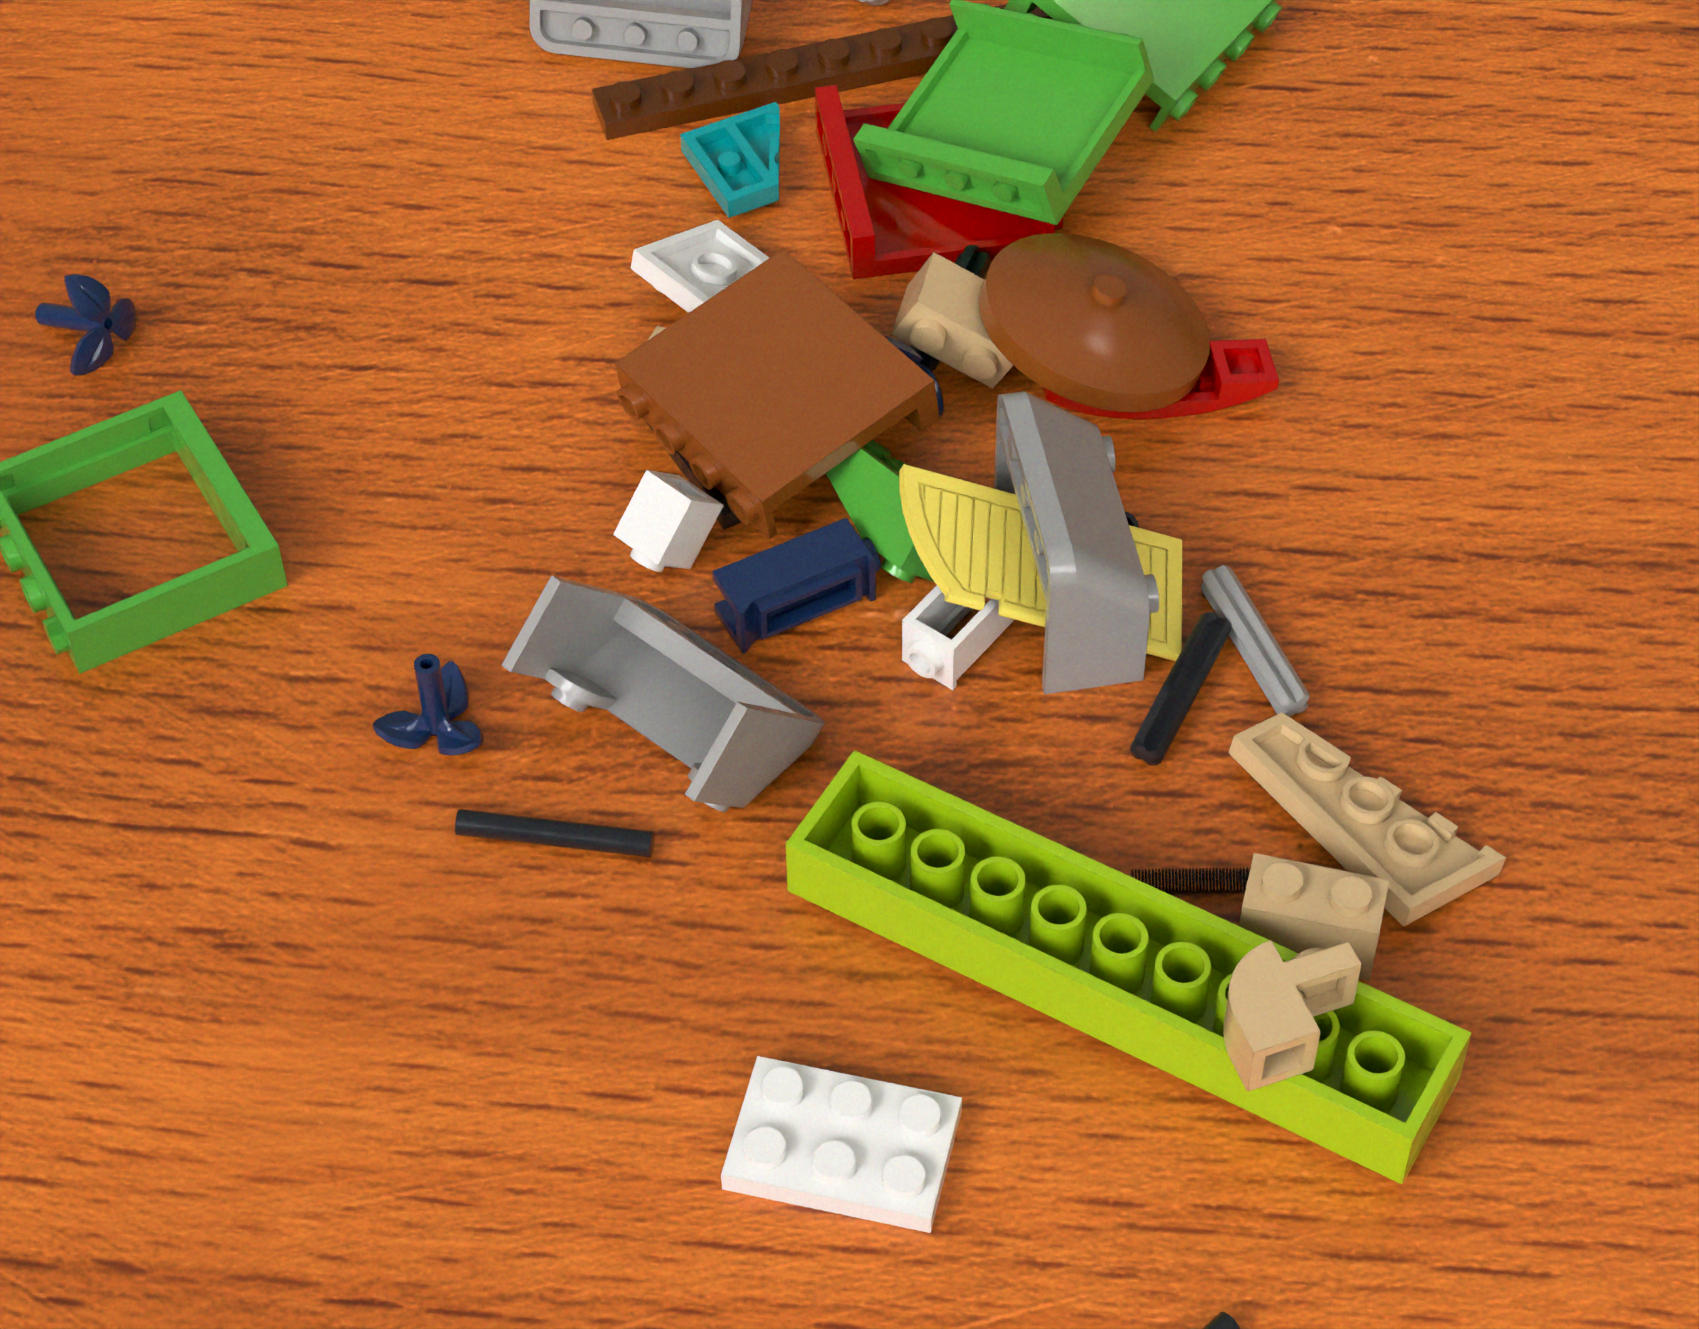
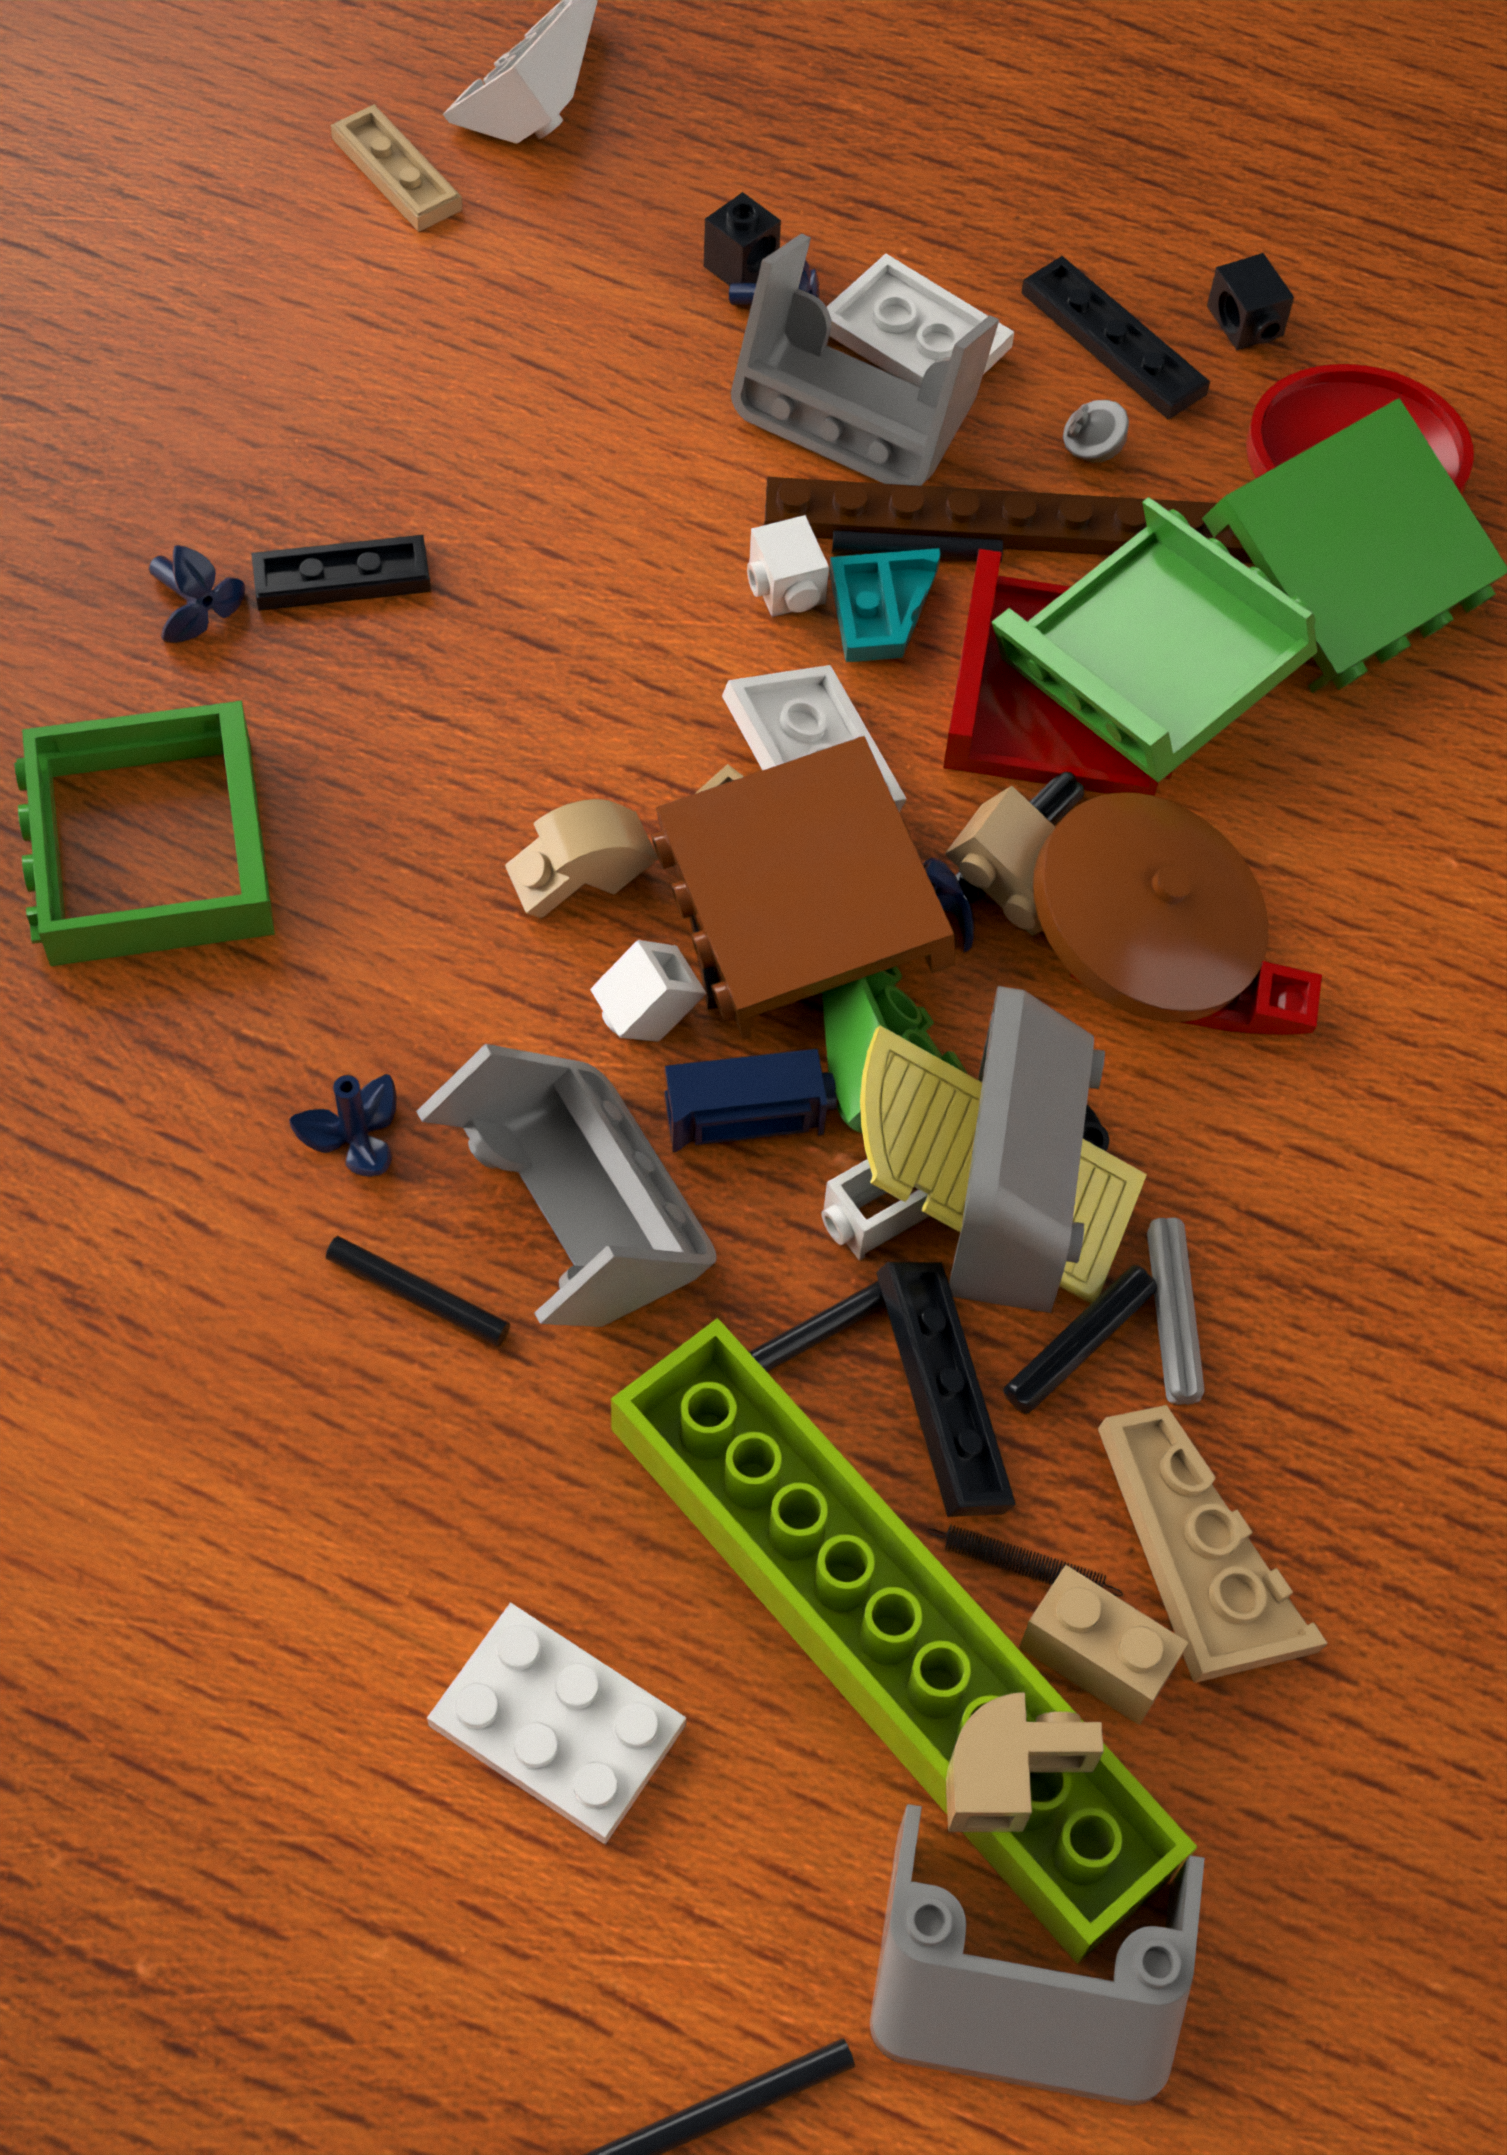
camera: 15 degrees right, 10 degrees up
none -> black tile [251,535,431,611]
none -> tan brick [505,799,658,919]
none -> white brick [747,515,829,617]
none -> black bar [749,1281,886,1372]
none -> black bar [832,530,1003,563]
none -> light grey windscreen [870,1804,1205,2106]
none -> black tile [876,1262,1016,1517]

